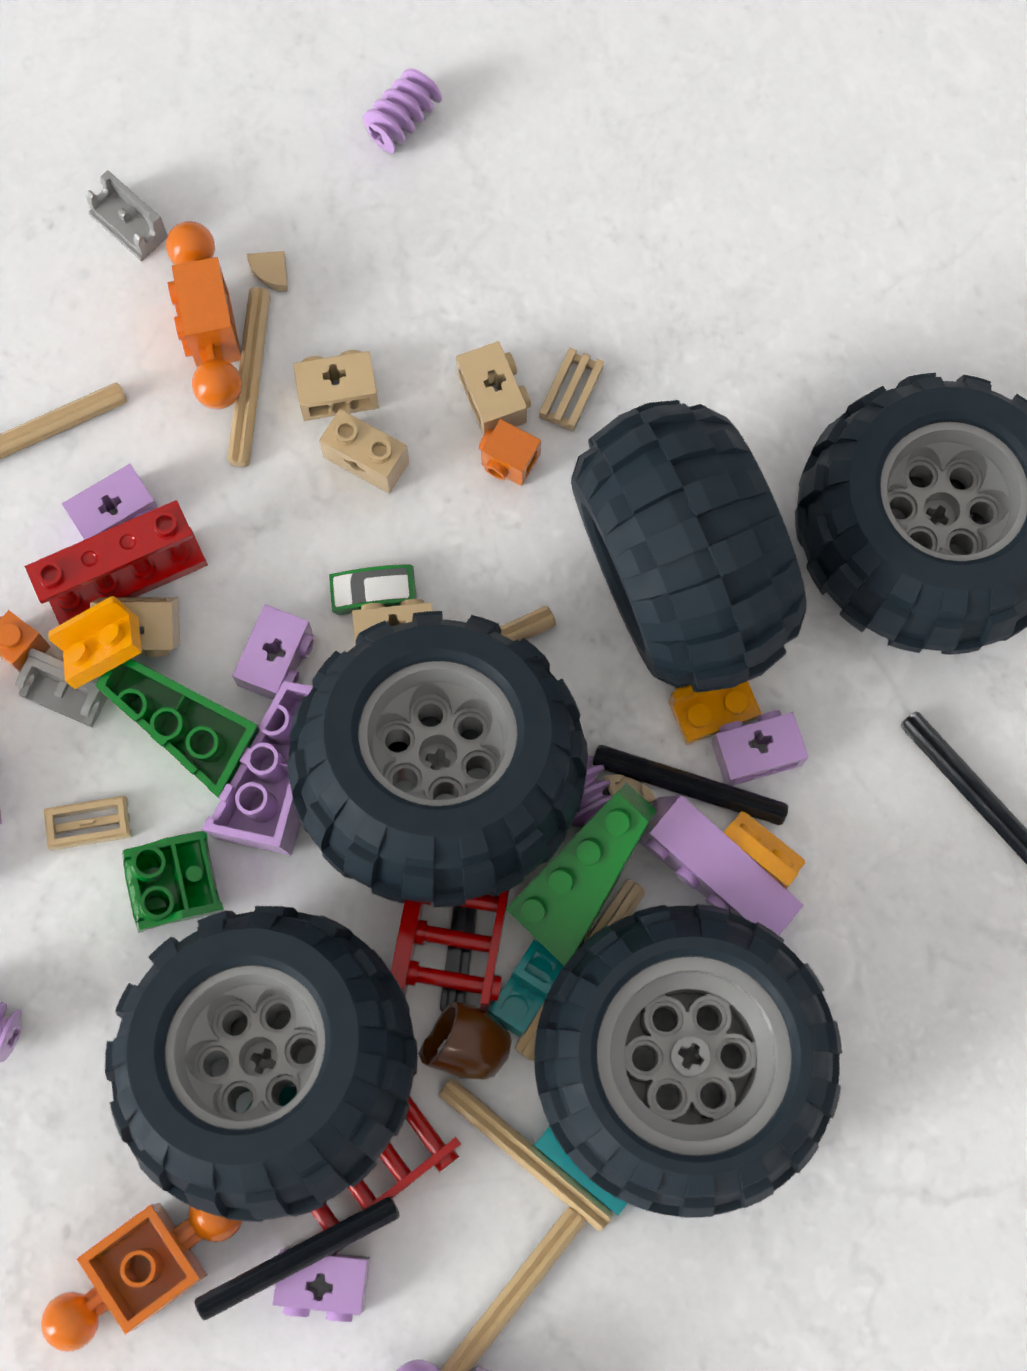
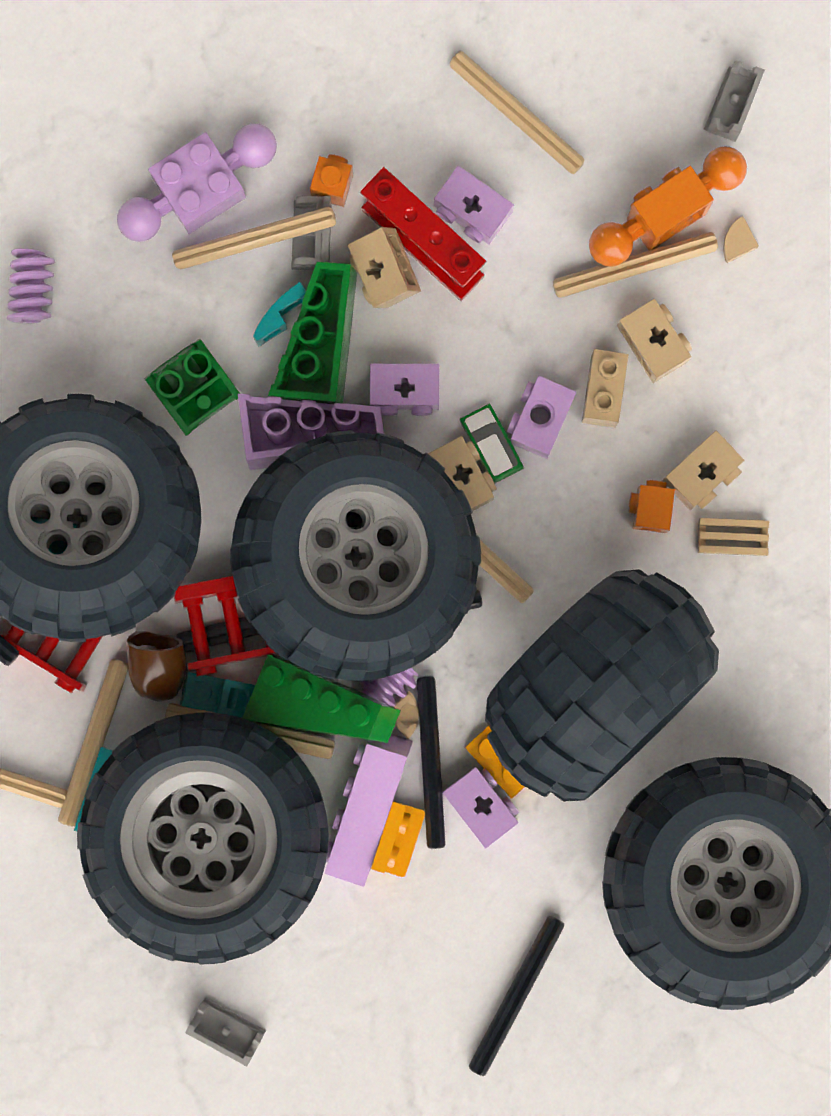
camera: 70 degrees right, 10 degrees up
tan tile [44,795,132,851] -> none
light orange bracket [48,596,142,689] -> none
none -> tan axle [172,207,336,269]
none -> light grey hinge [185,998,266,1067]
none -> teal slope [253,282,306,347]
none -> lavender brick [507,375,576,459]

